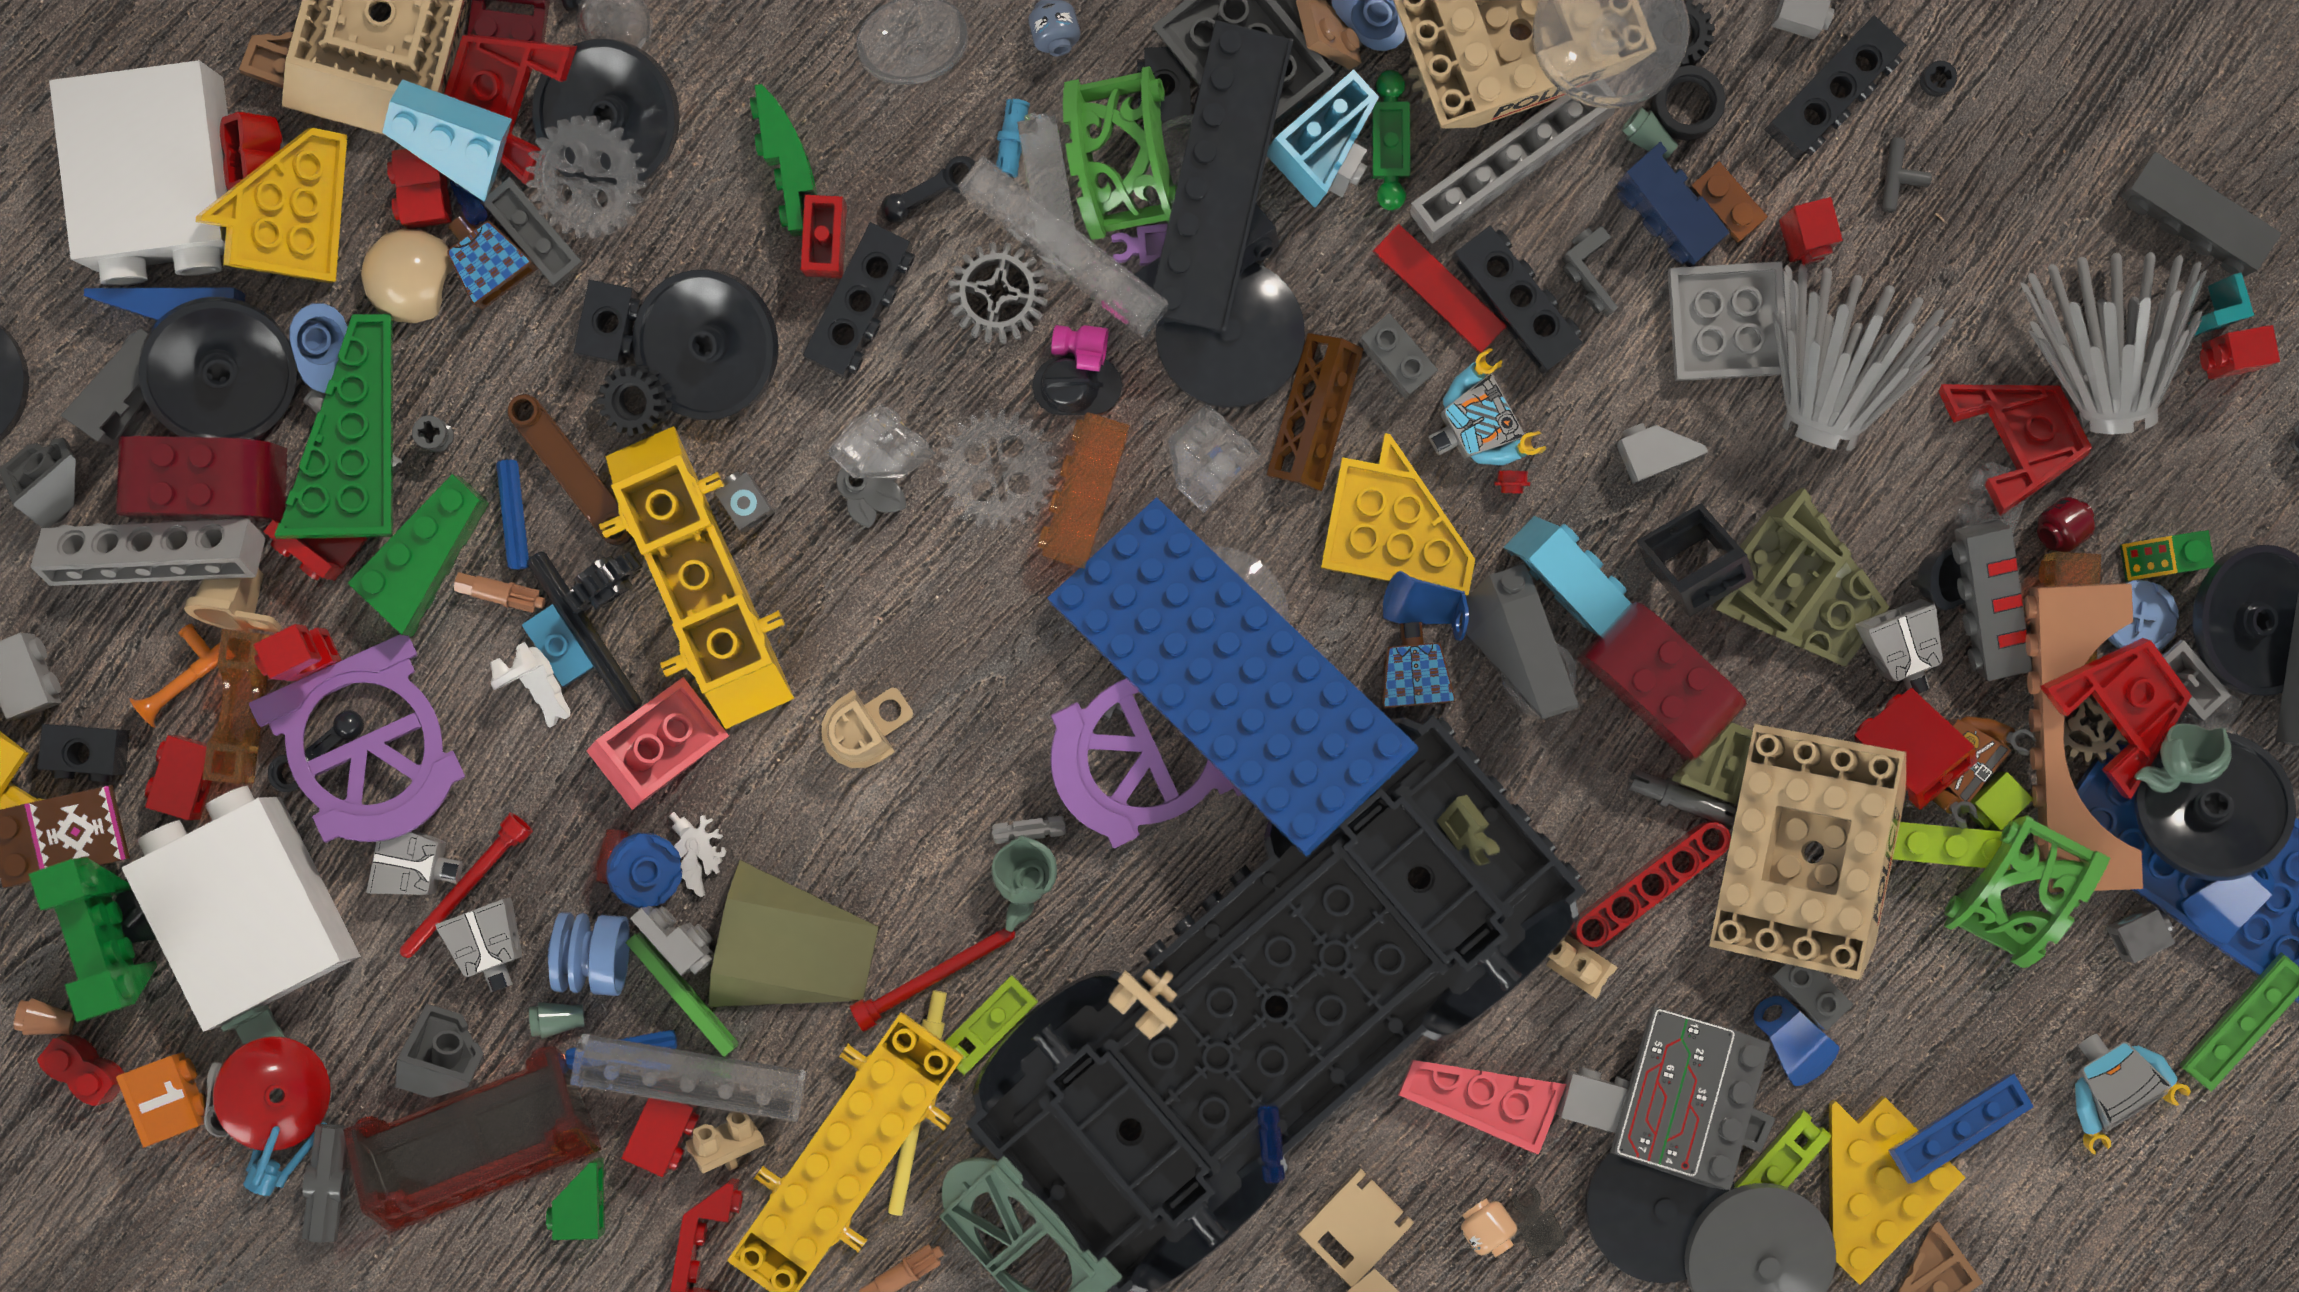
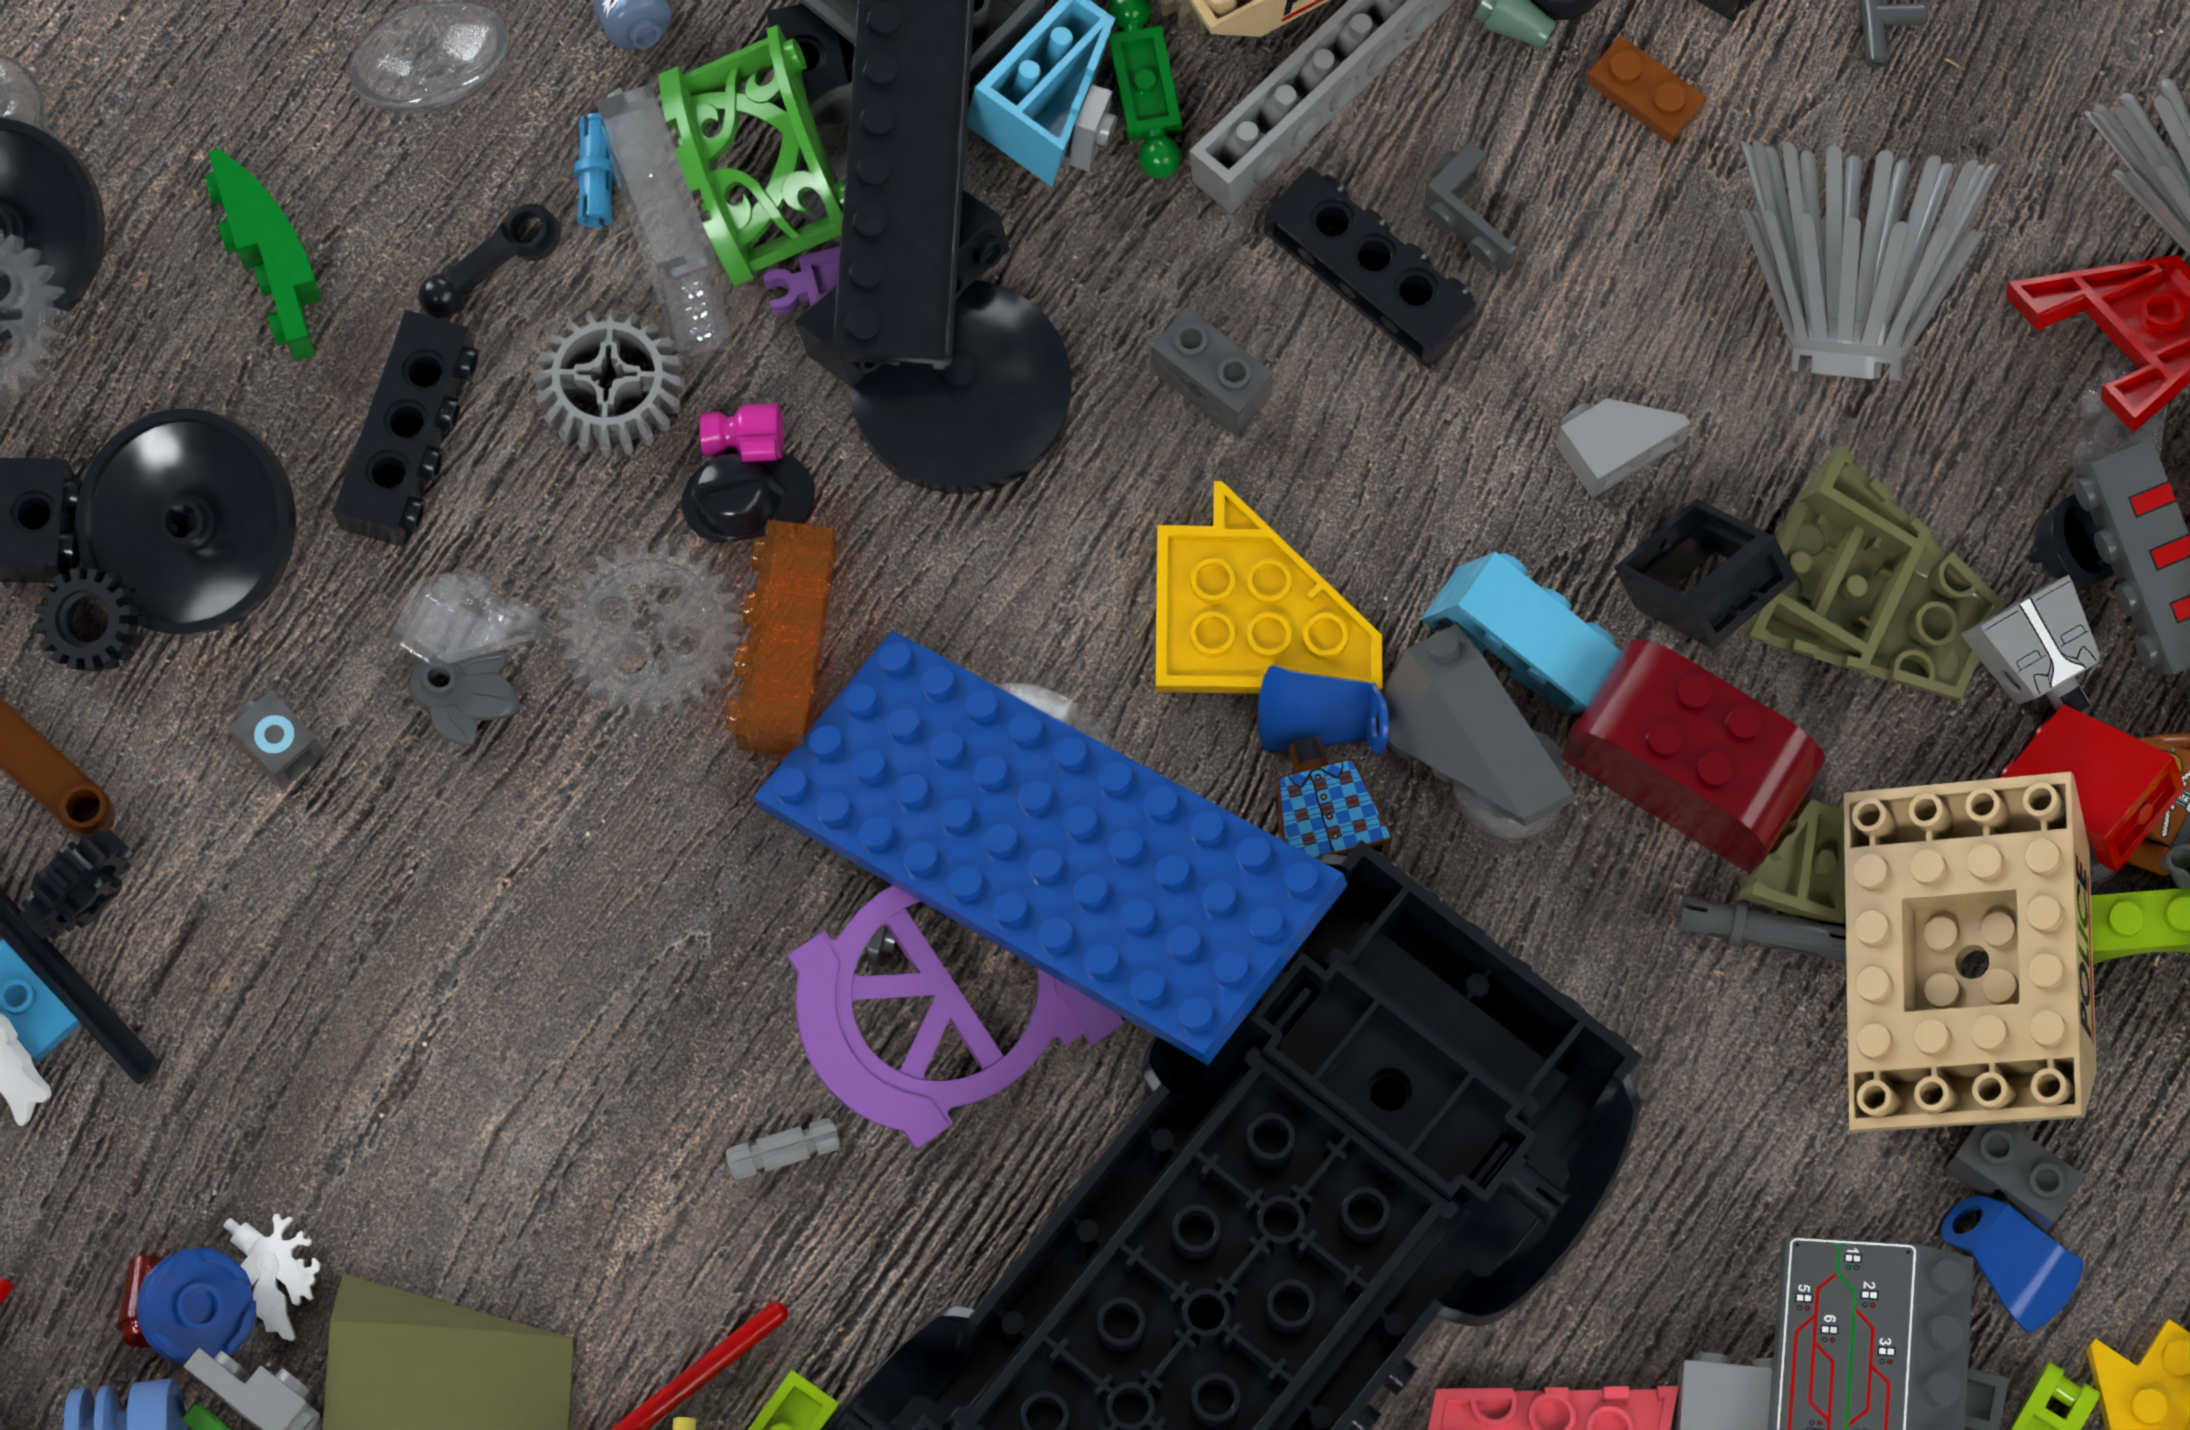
camera: 15 degrees left, 15 degrees down
coral slope [586,677,729,810] -> none
yellow piece [599,426,795,729] -> none
red brick [801,195,847,279] -> none
tan container [822,688,913,768] -> none
clear brick [958,155,1169,339] -> none
sand green hair [991,835,1057,932] -> none
tan hips [1108,969,1178,1039] -> none
clear slope [1168,404,1261,513] -> none
reddish brown fence [1266,333,1364,491] -> none
red tile [1372,224,1507,354] -> none
torso [1429,348,1546,466] -> none
olive plate [1437,795,1500,866] -> none
red plate [1494,470,1531,494] -> none
tan hips [1546,935,1618,999] -> none
red beam [1572,822,1731,947] -> none
dark blue wedge [1615,141,1730,267] -> none
light grey plate [1668,261,1785,381] -> none
red brick [1779,197,1843,265] -> none

